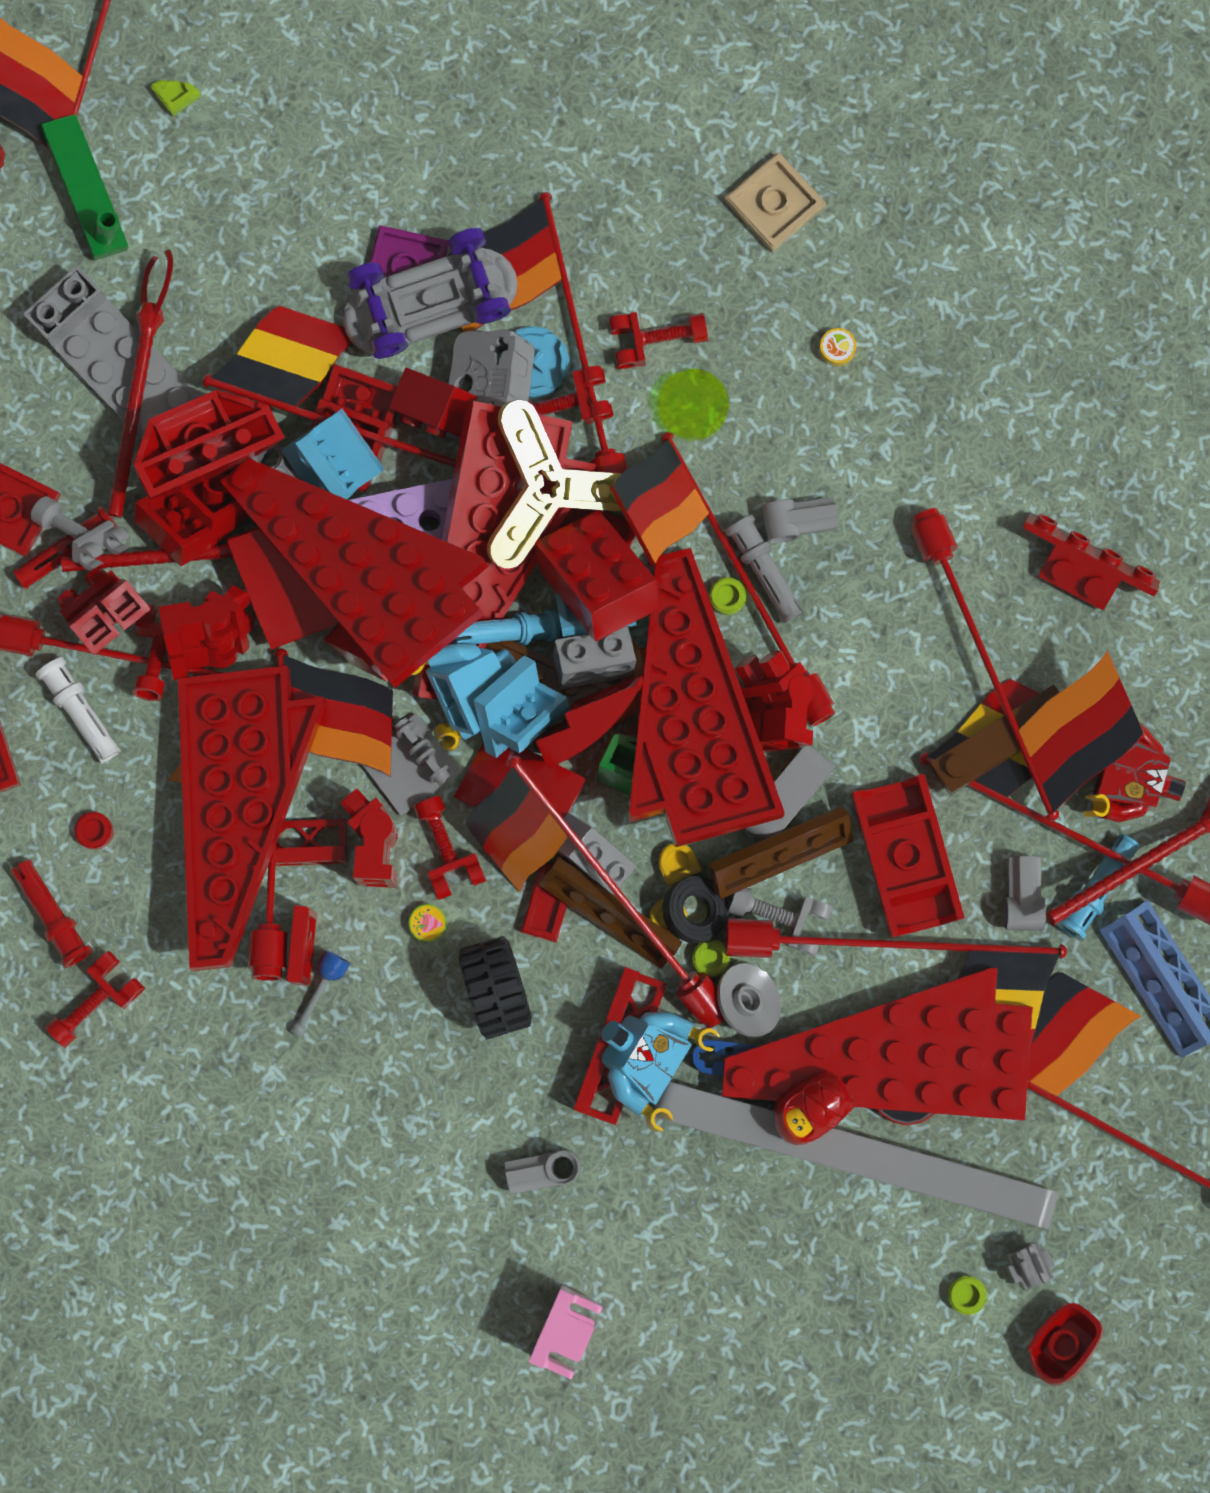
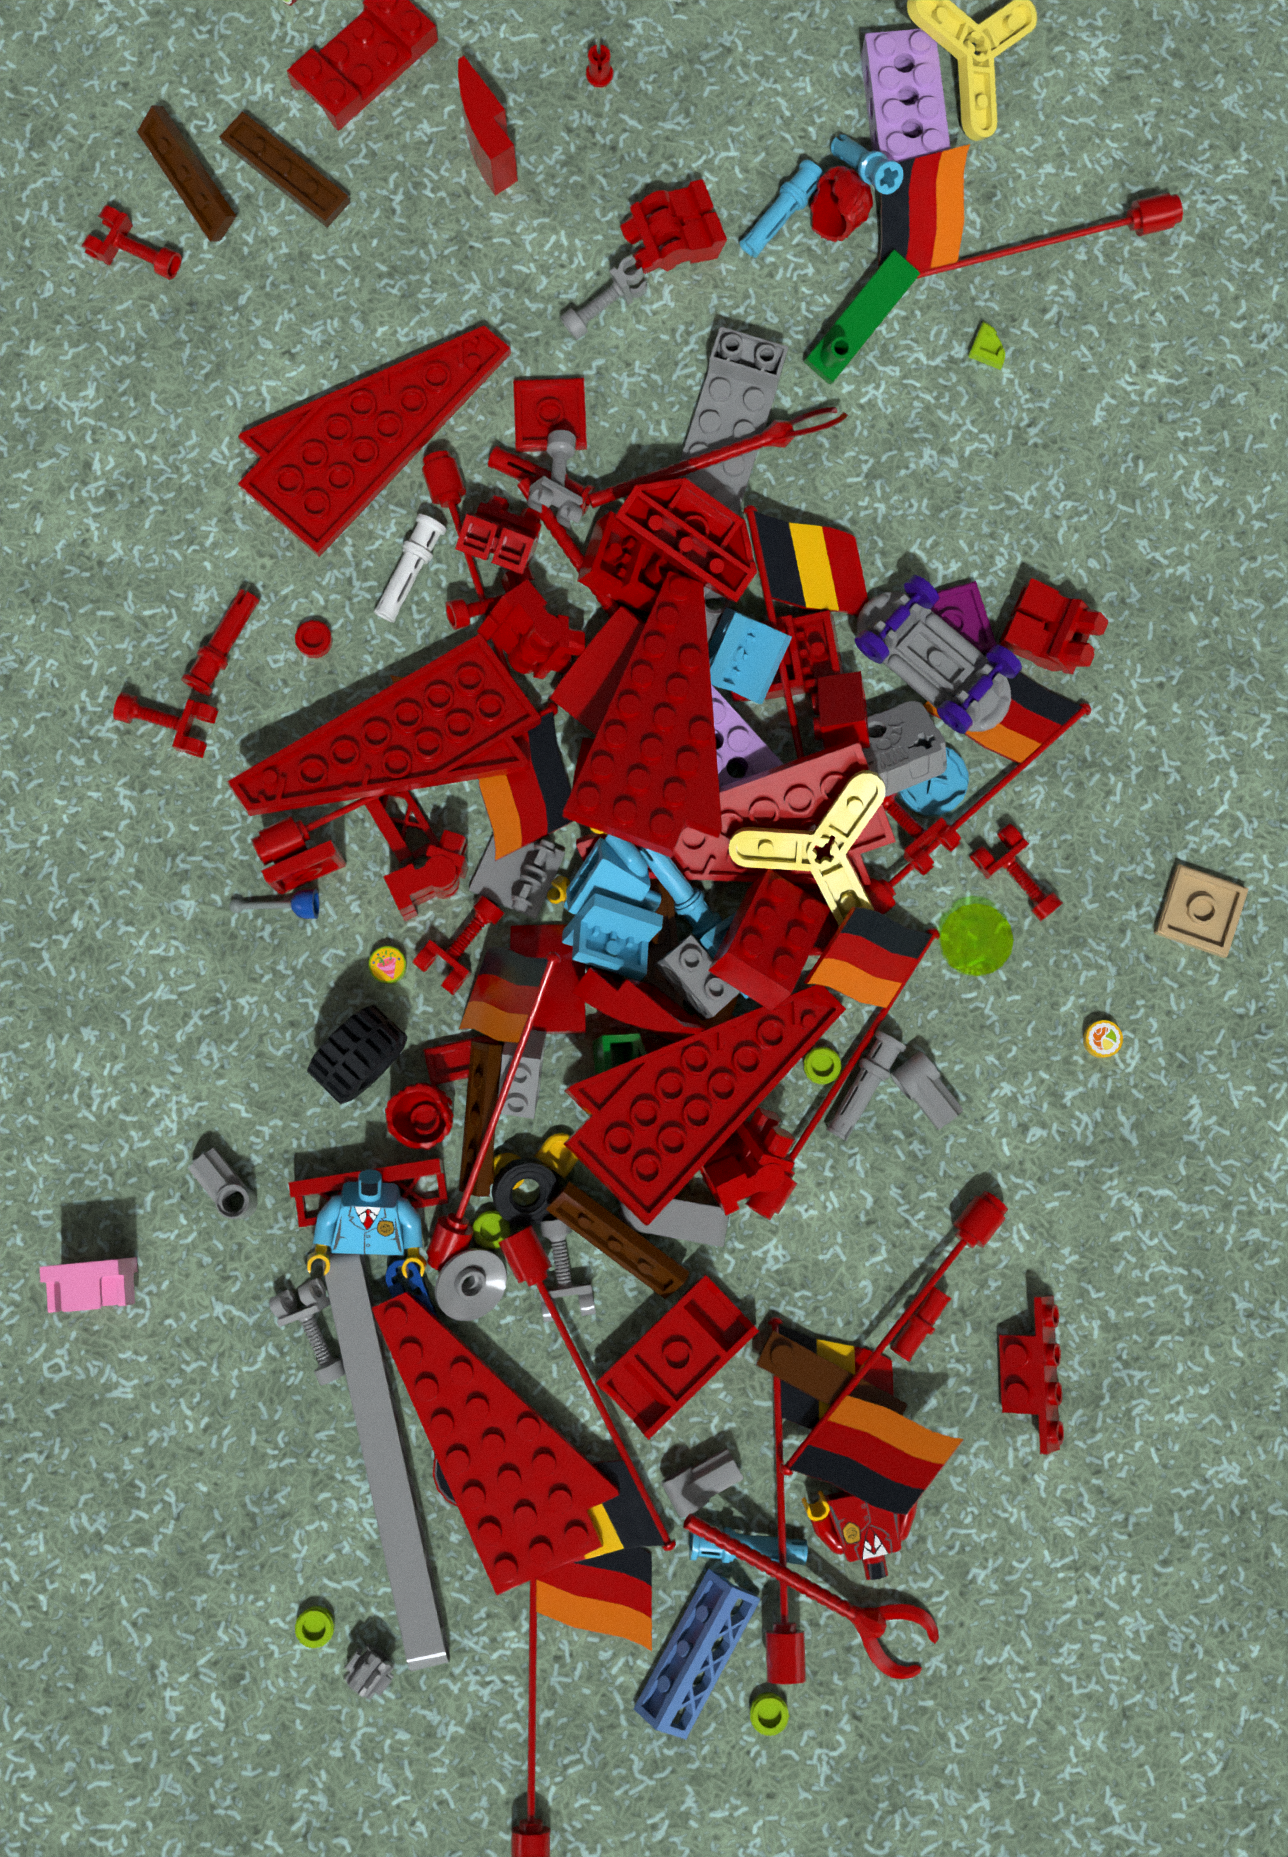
camera: 55 degrees right, 0 degrees up
red piece [774,1072,854,1145] -> none
red piece [1028,1303,1104,1386] -> none
none -> light grey bar [269,1278,345,1386]
none -> red hair [385,1082,454,1150]
none -> red pin [890,1287,952,1362]
none -> red hips [998,578,1108,675]

